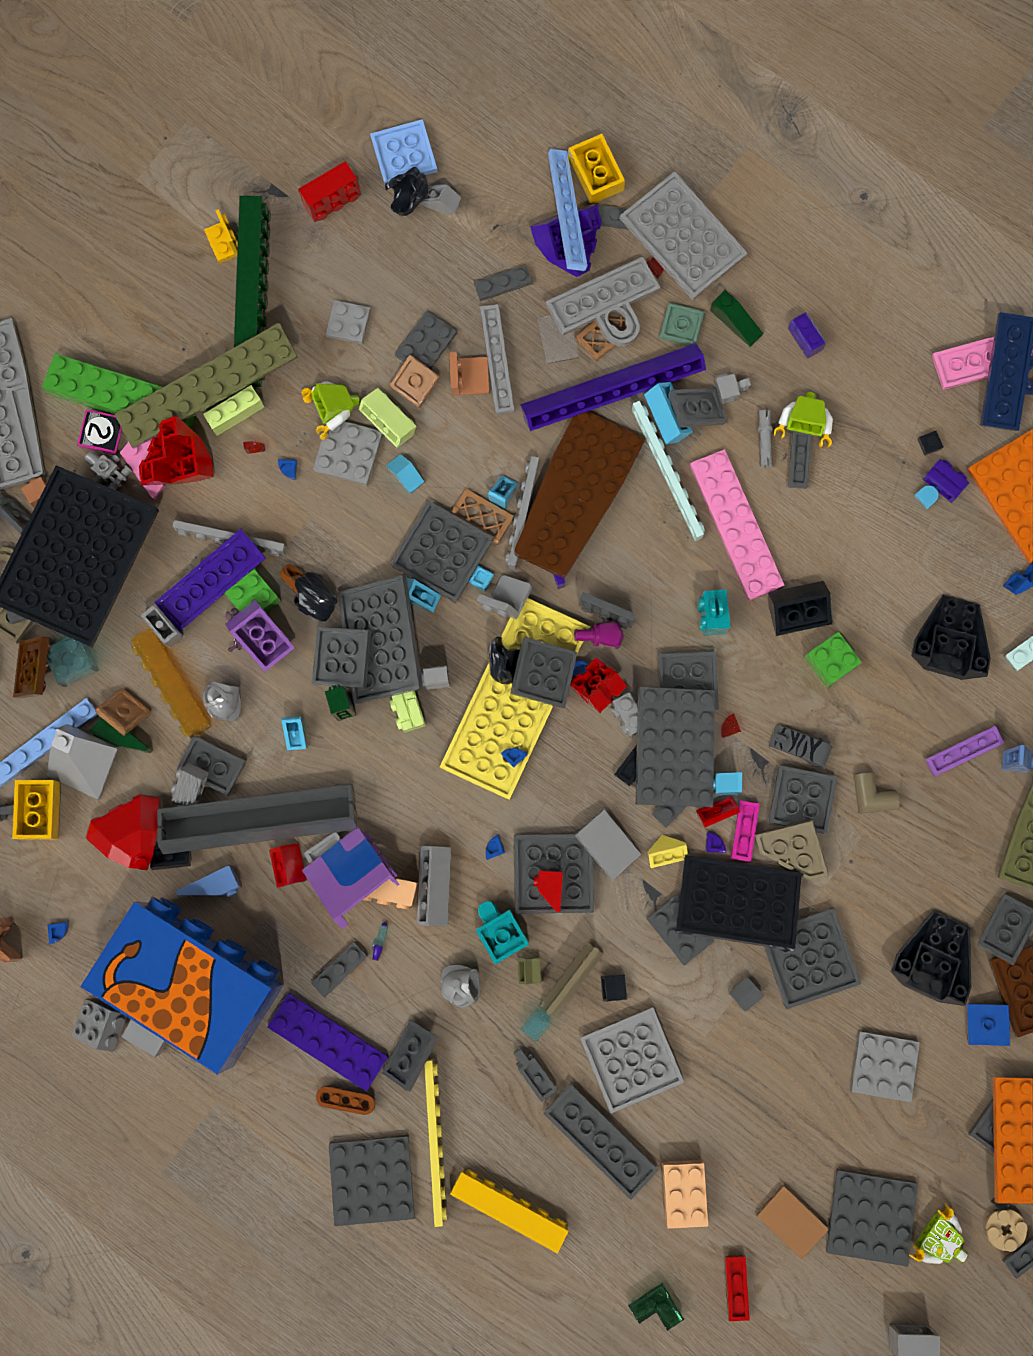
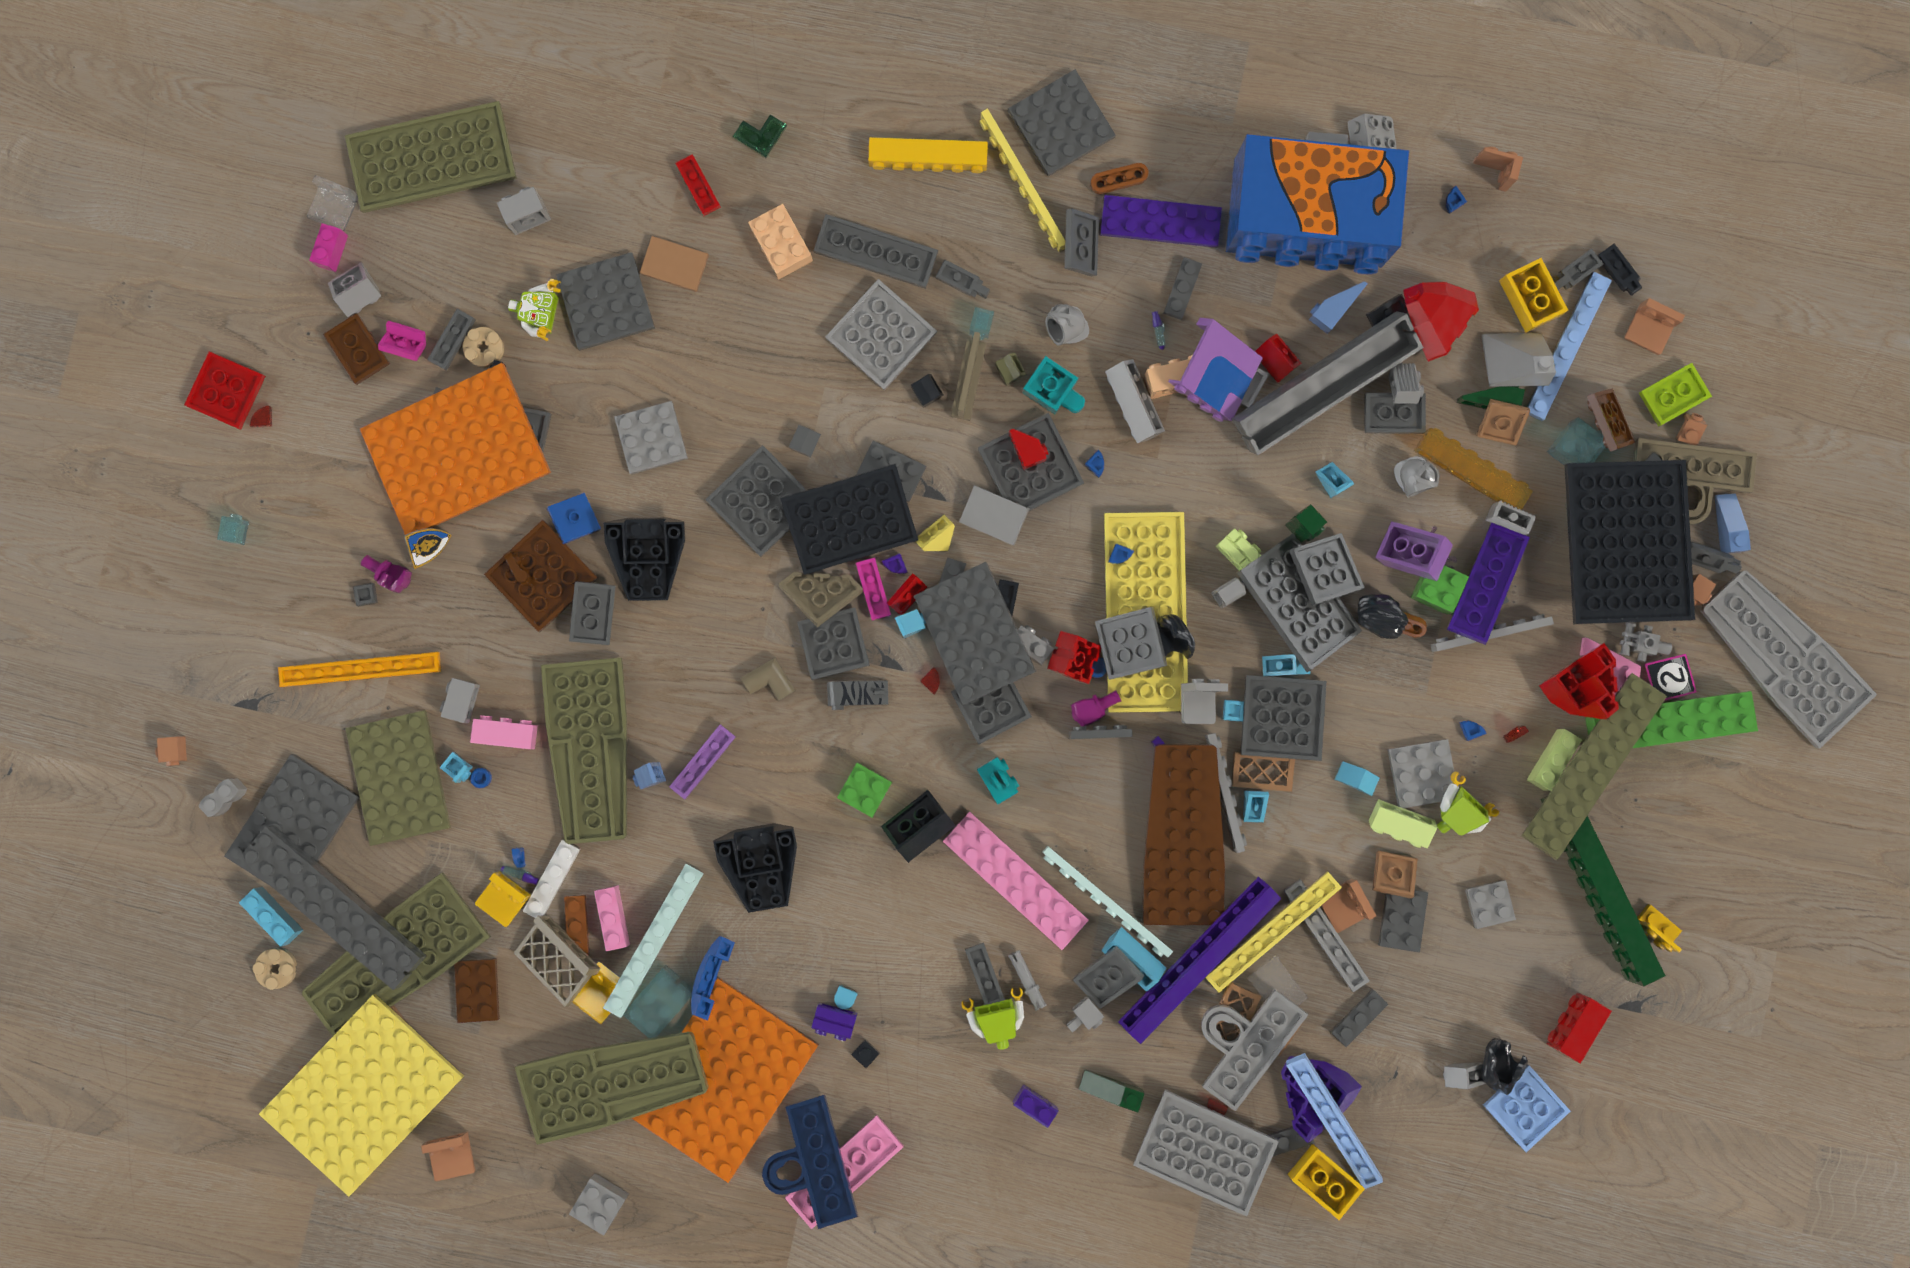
camera: 145 degrees right, 5 degrees up
sand green tile [659,303,704,346] -> none
none -> light yellow plate [1205,871,1342,993]

